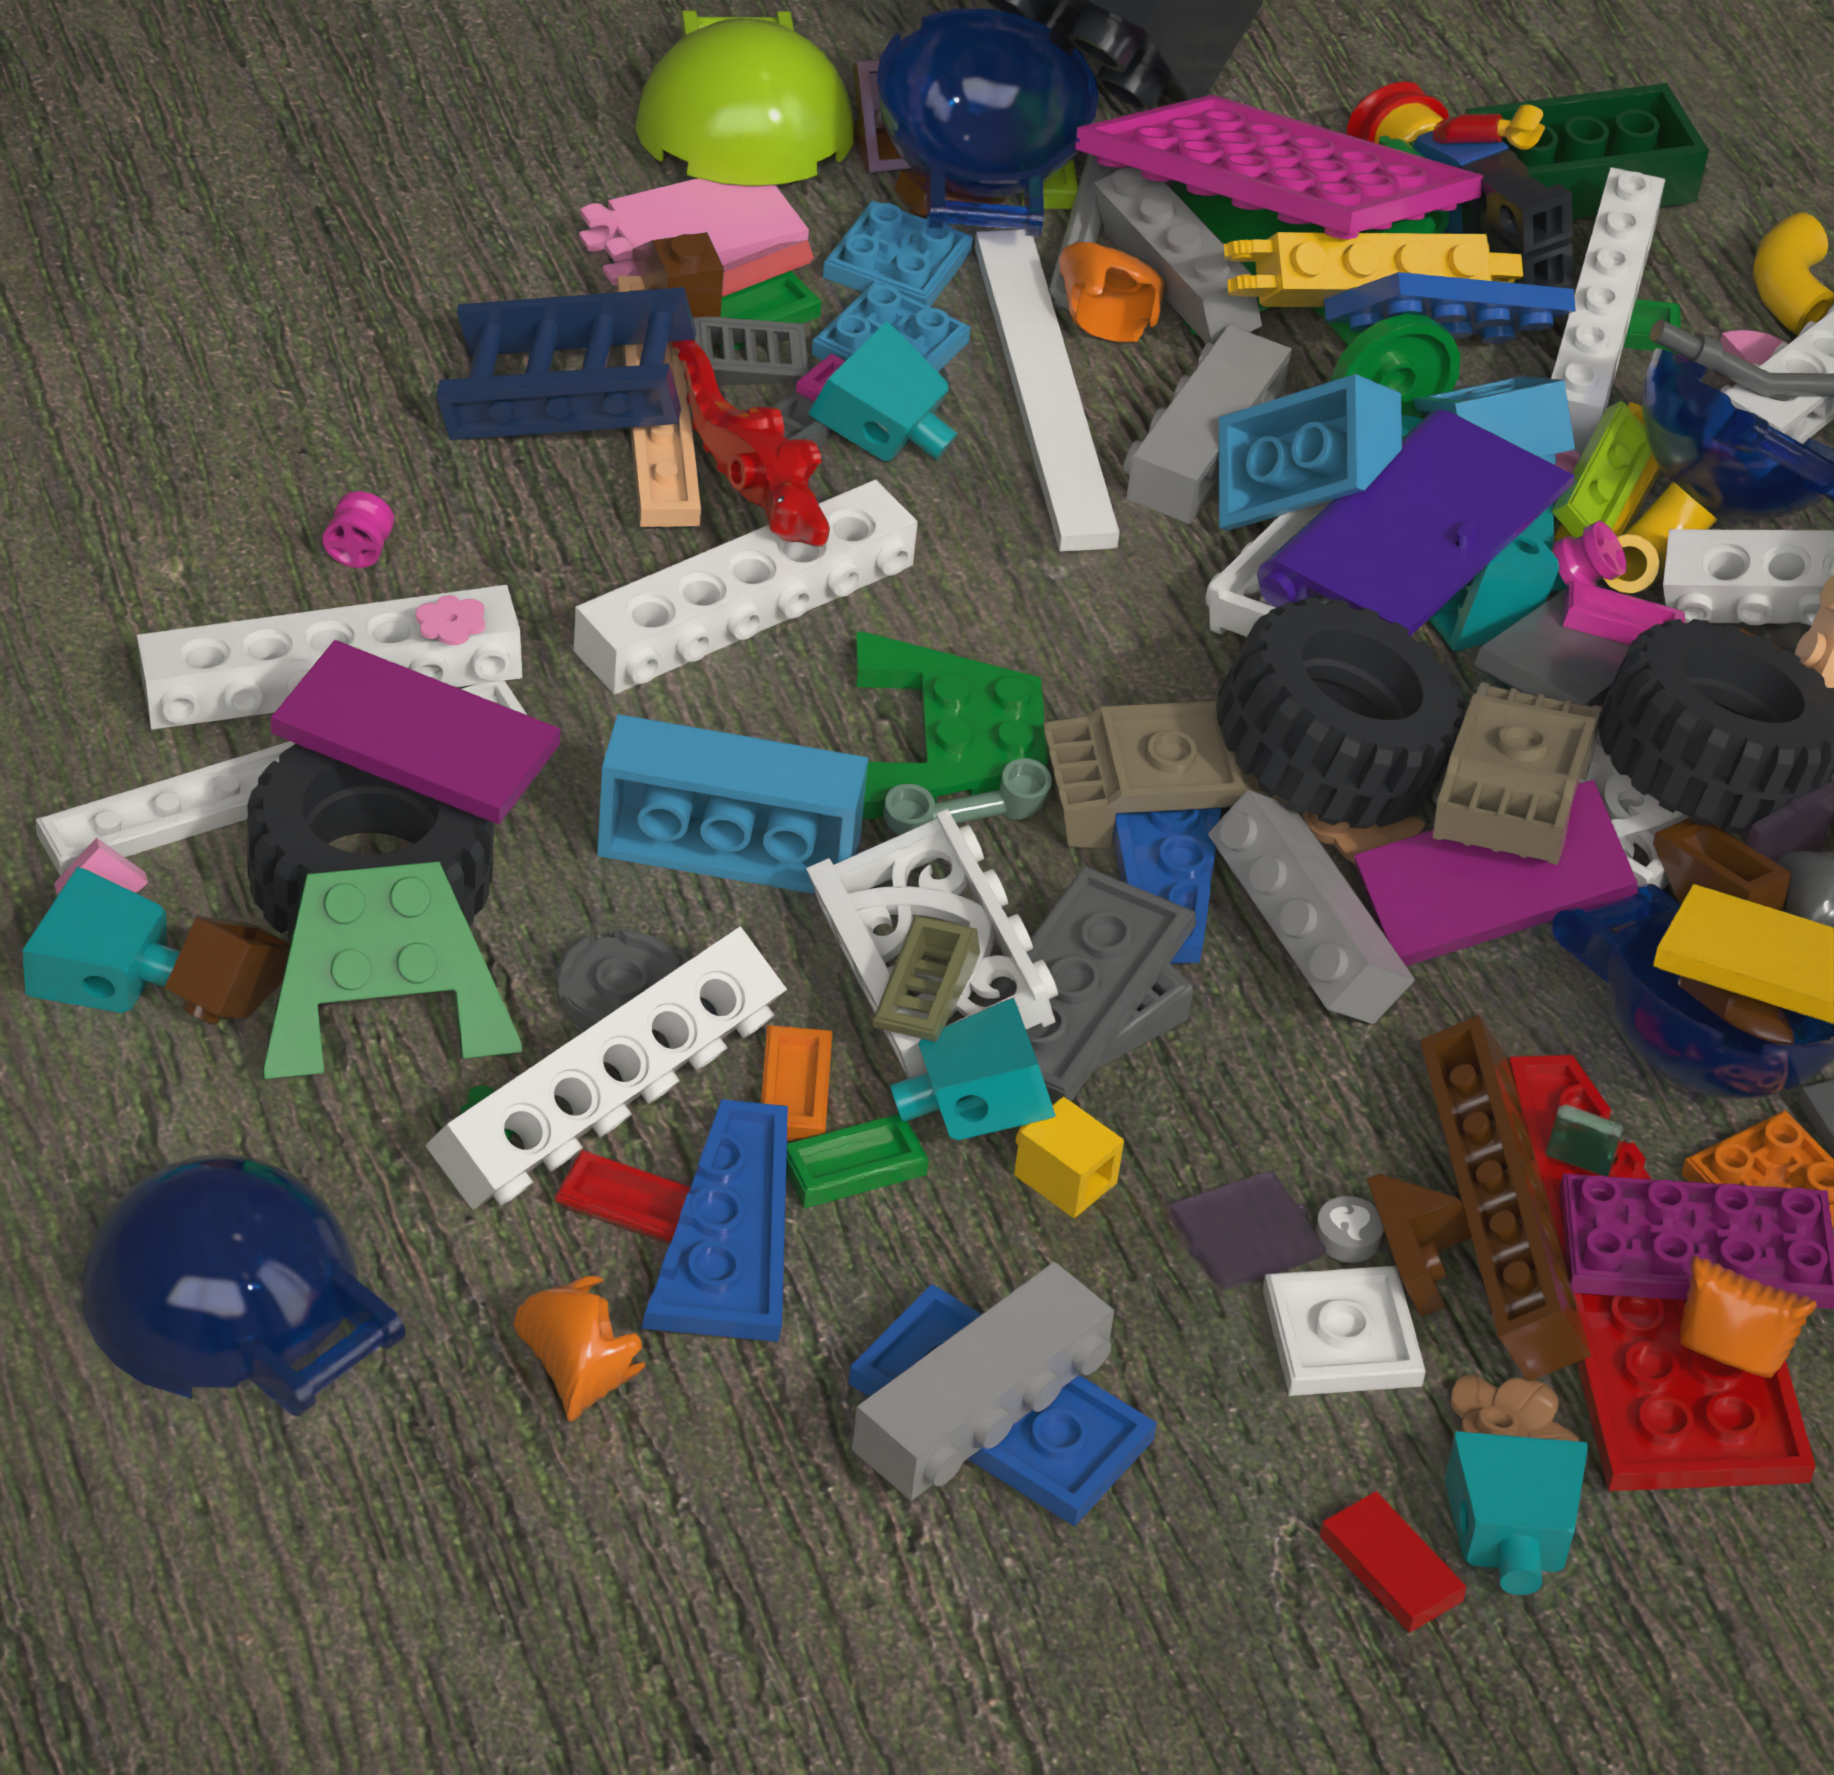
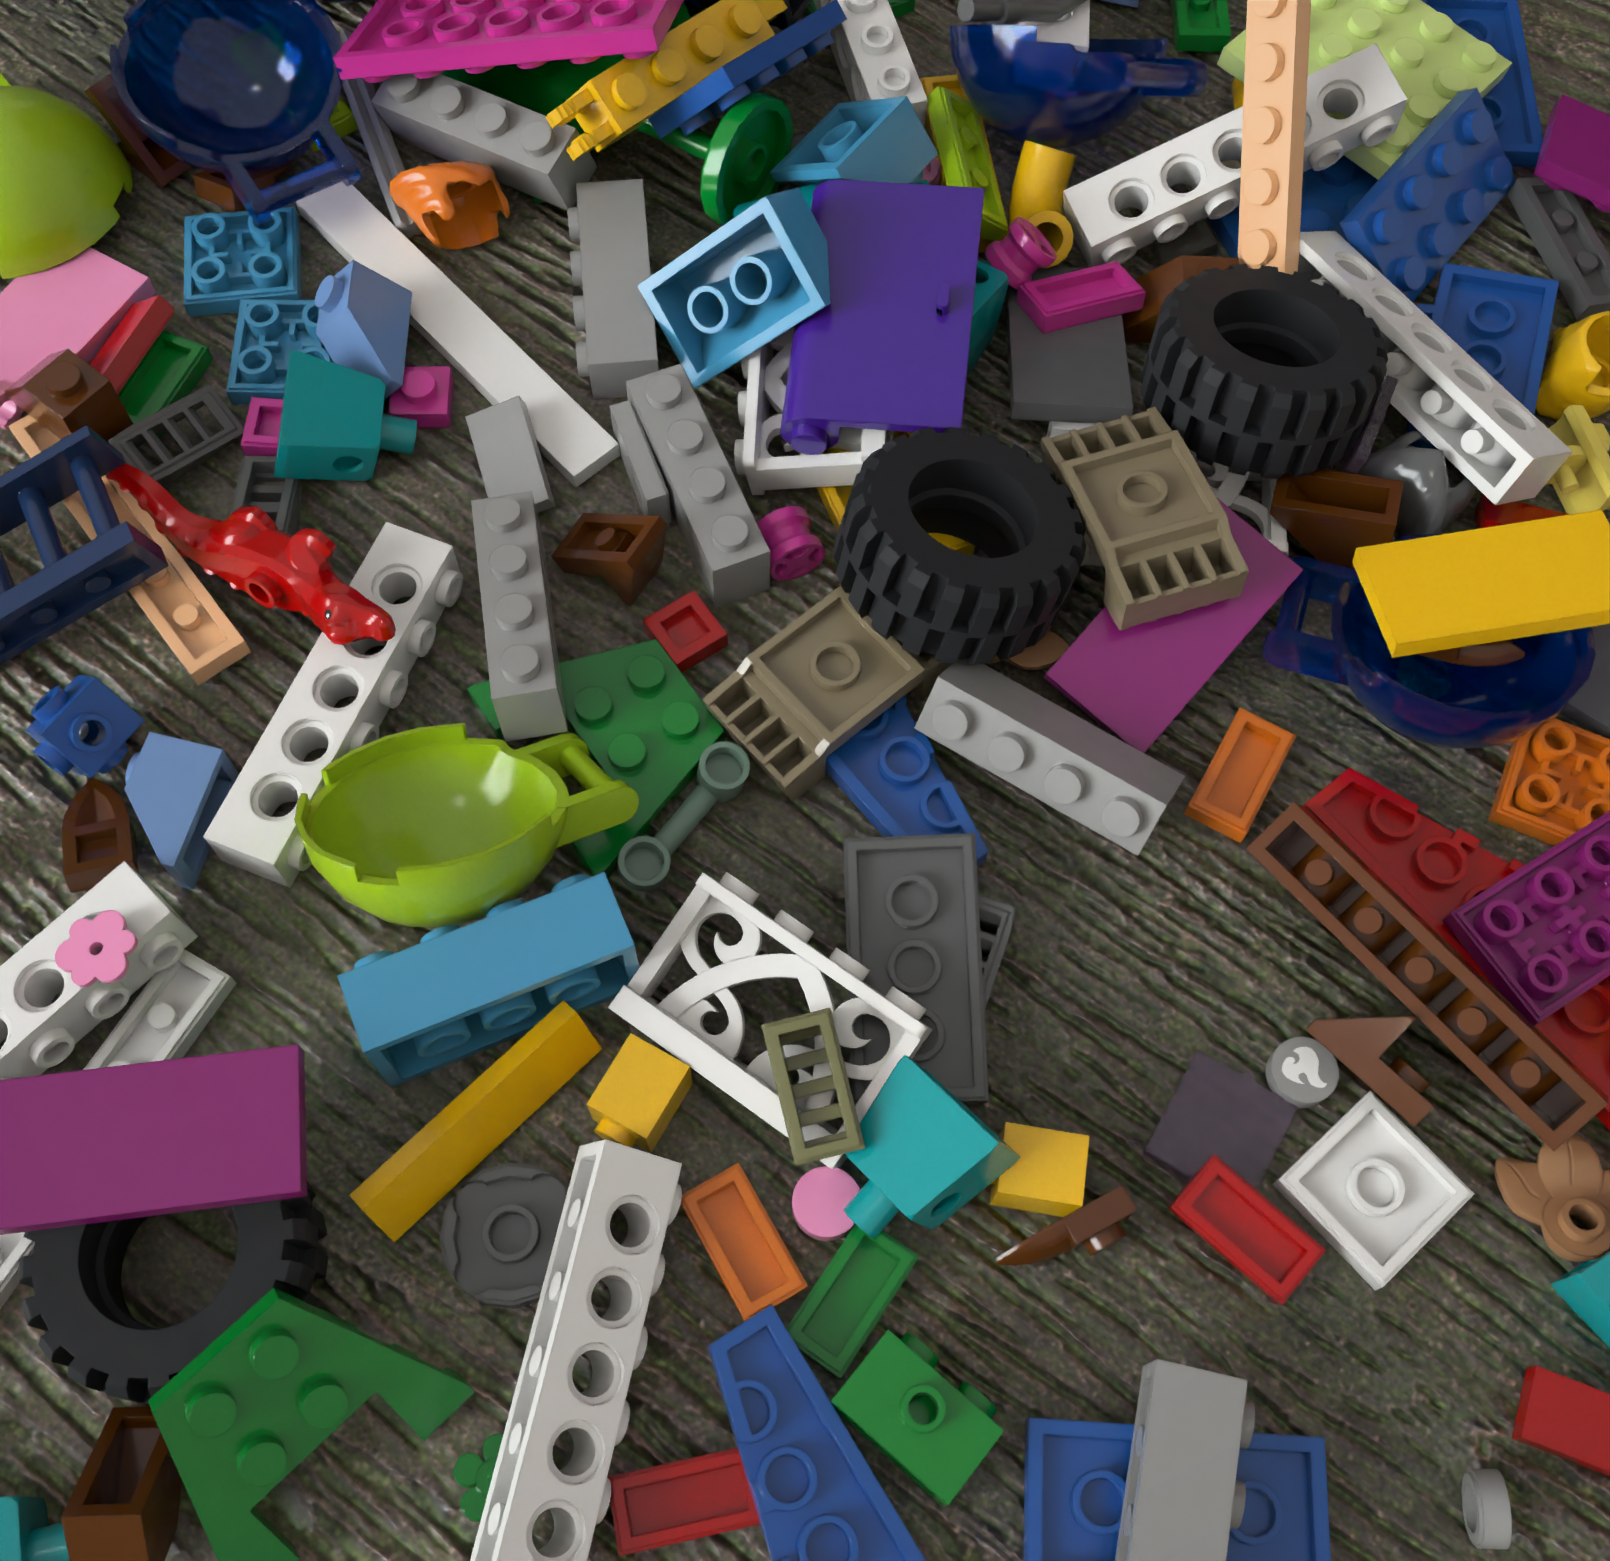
camera: 30 degrees left, 20 degrees up
clear green slope [1545,1104,1626,1177] -> none
none -> blue brick [25,675,145,778]
none -> reddish brown plate [62,779,139,893]
none -> medium blue slope [124,732,239,890]
none -> lime windscreen [294,723,639,927]
none -> medium blue slope [315,260,412,399]
none -> yellow tile [349,1000,602,1243]
none -> dark pink plate [389,366,454,428]
none -> light grey tile [465,396,555,513]
none -> light grey brick [471,491,568,742]
none -> reddish brown slope [551,513,667,606]
none -> yellow brick [586,1033,693,1153]
none -> light grey tile [610,400,671,528]
none -> light grey brick [626,363,770,608]
none -> red tile [643,590,728,673]
none -> dark pink wheel [757,506,826,581]
none -> bright pink tile [792,1166,860,1241]
none -> green brick [831,1329,1005,1507]
none -> reddish brown plate [995,1185,1137,1266]
none -> red tile [1167,1154,1326,1305]
none -> orange tile [1184,707,1297,843]
none -> light grey tile [1461,1469,1512,1550]

